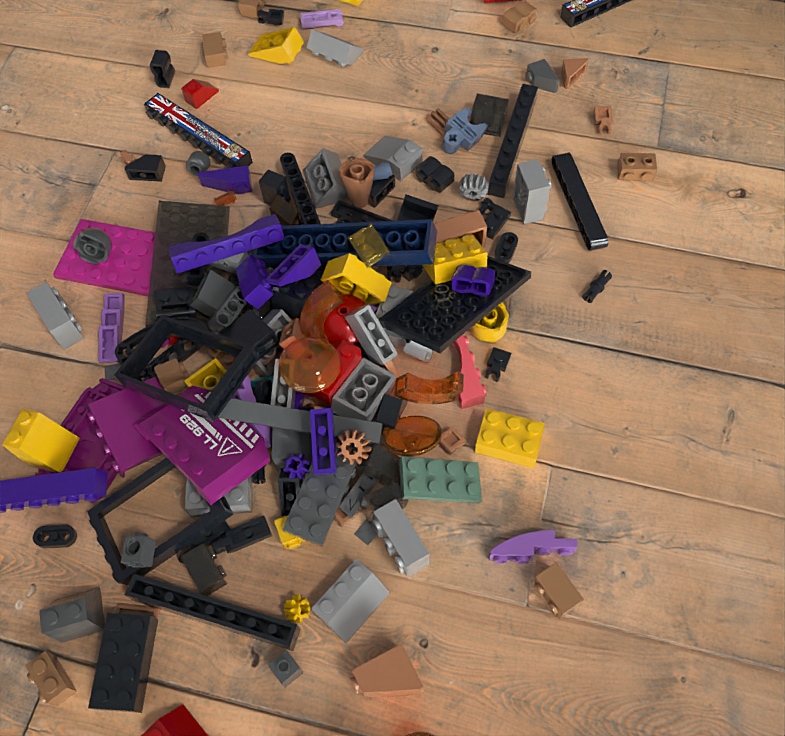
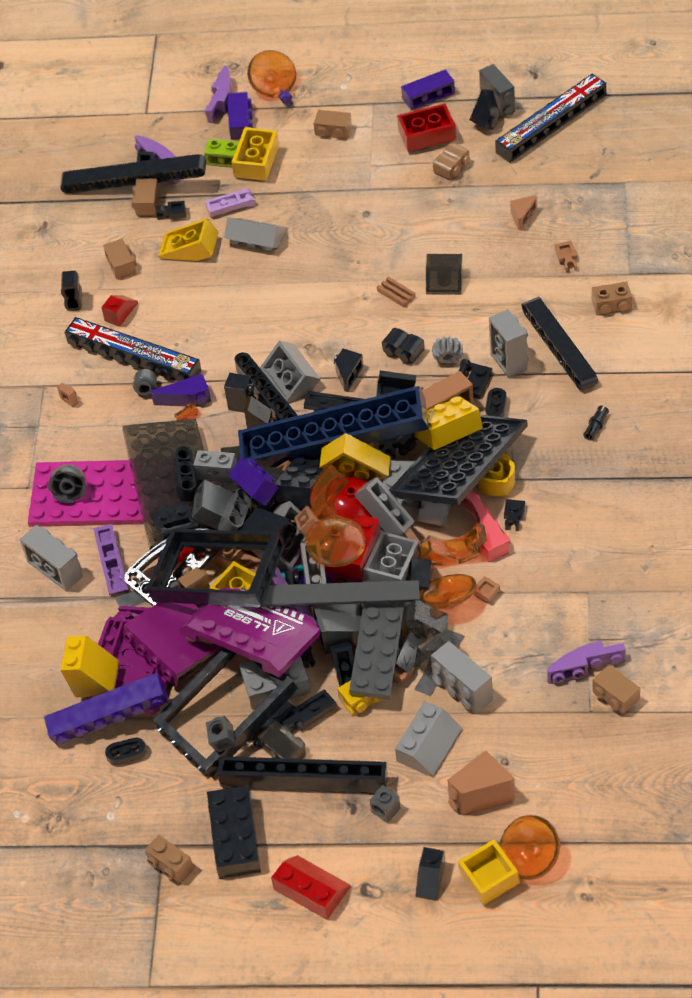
camera: 10 degrees left, 10 degrees down
dark grey slope [39,588,105,643] -> none
black slope [124,154,166,182] -> none
dark purple arch [168,214,284,273] -> none
dark purple slope [265,244,321,286] -> none
dark purple gear [283,453,310,479] -> none
yellow gear [283,595,311,623] -> none
dark purple brick [310,408,338,476] -> none
nougat gear [335,429,372,465] -> none
nougat cone [339,158,375,208] -> none
clear yellow plate [348,223,390,268] -> none
light grey slope [363,136,422,182] -> none
sand blue cone [373,161,393,181] -> none
sand green plate [399,456,482,504] -> none
sand blue piece [442,107,488,154] -> none
dark purple brick [452,265,495,296] -> none
yellow brick [475,408,545,468] -> none
black brick [488,84,538,198] -> none
dark grey slope [525,59,559,93] -> none

